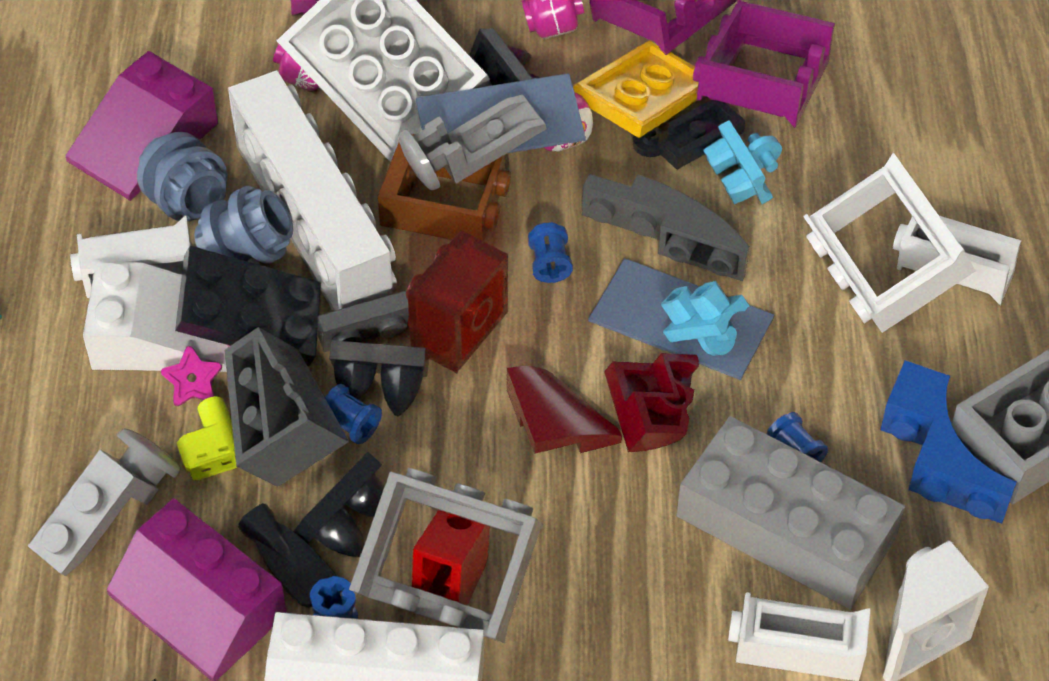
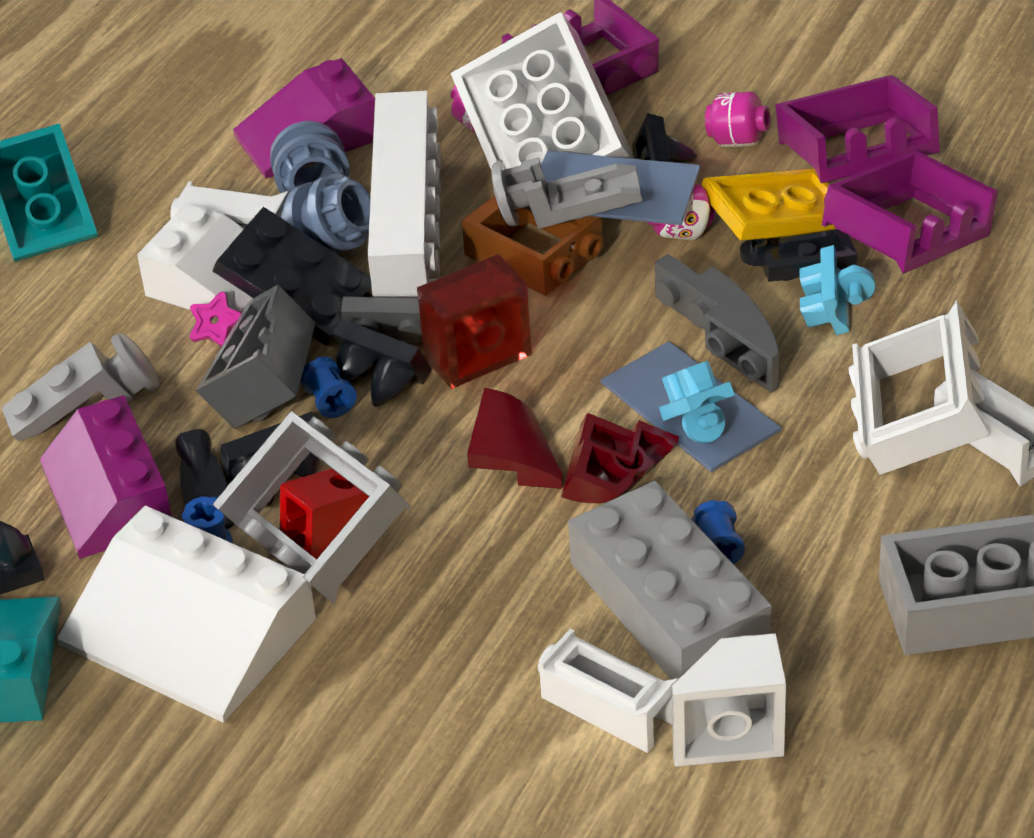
camera: 30 degrees right, 10 degrees down
neon yellow piece [177,396,237,480] -> none
blue bush [528,222,573,283] -> none
blue arch [880,360,1017,524] -> none

